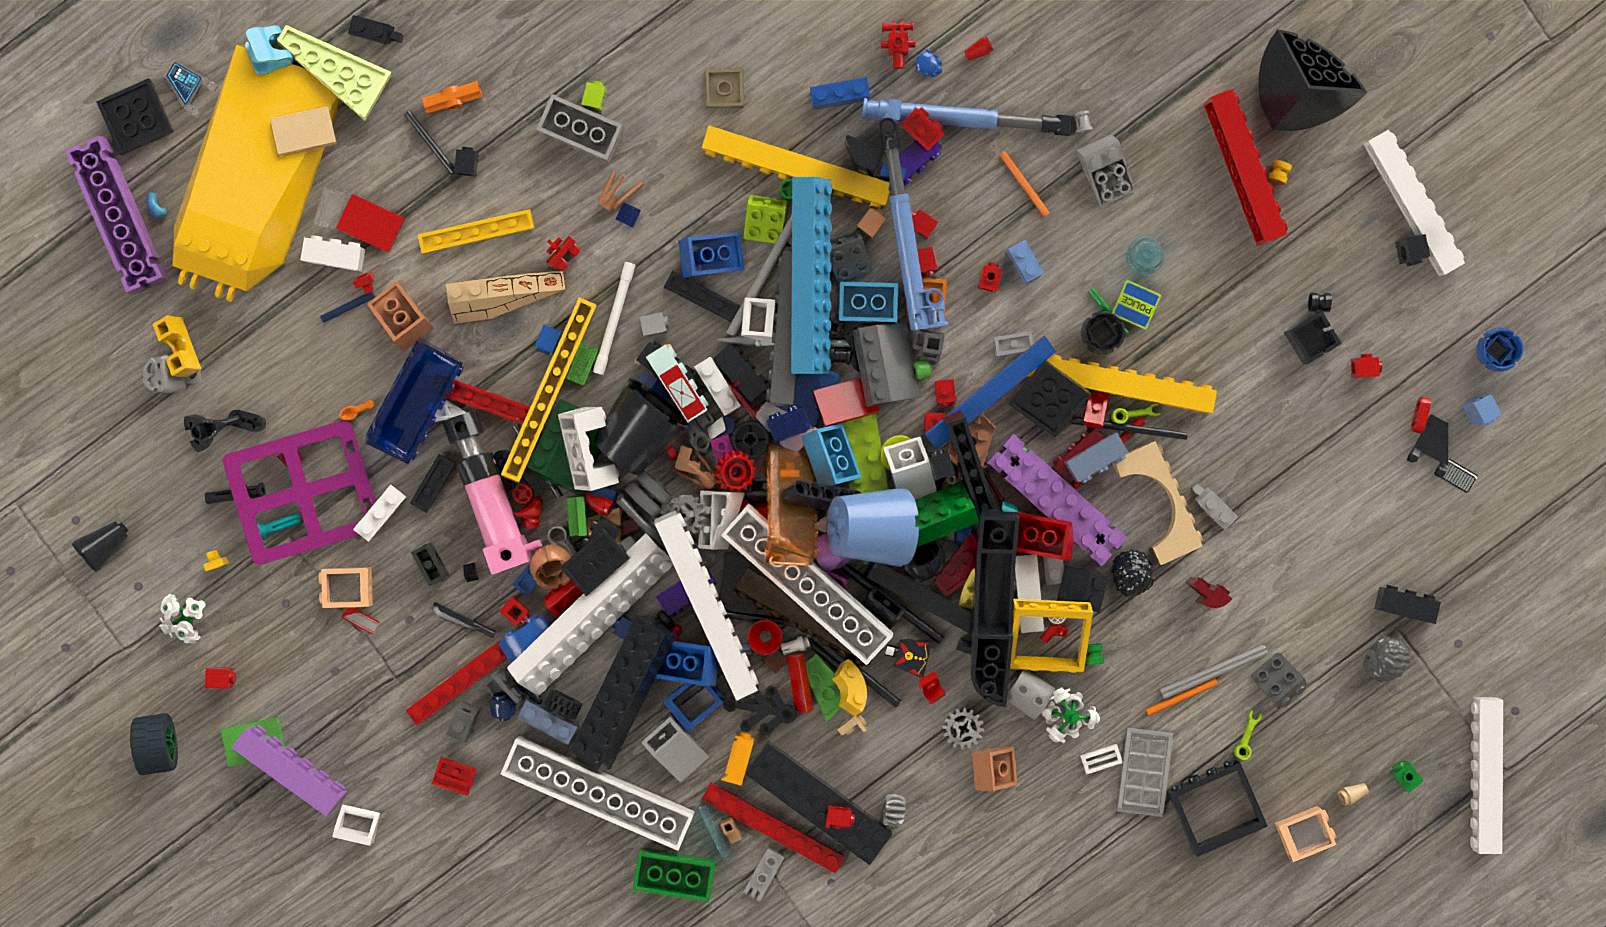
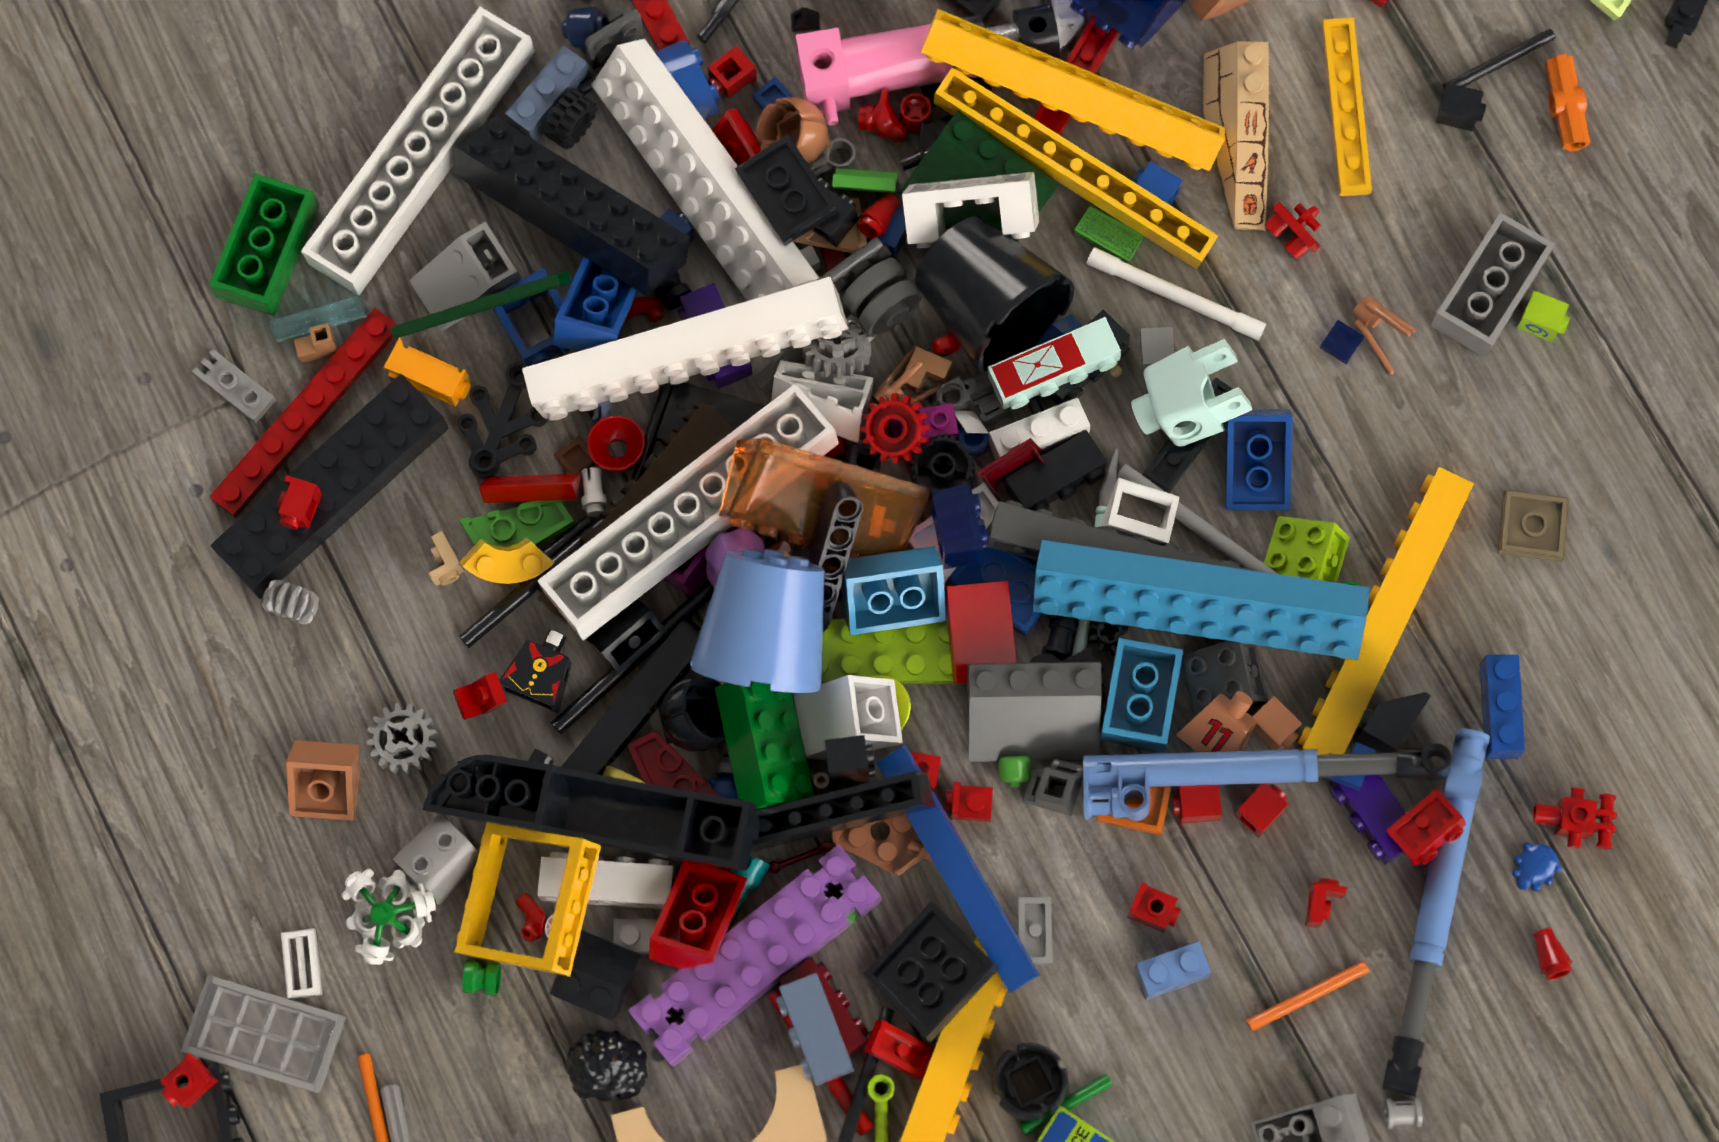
camera: 100 degrees right, 15 degrees down
none -> red brick [160,1053,218,1108]
none -> dark green tile [390,270,572,339]
none -> yellow brick [921,9,1225,171]
none -> light aqua piece [1131,339,1253,447]
none -> nougat torso [1176,691,1256,752]
none -> red bracket [1305,878,1347,928]

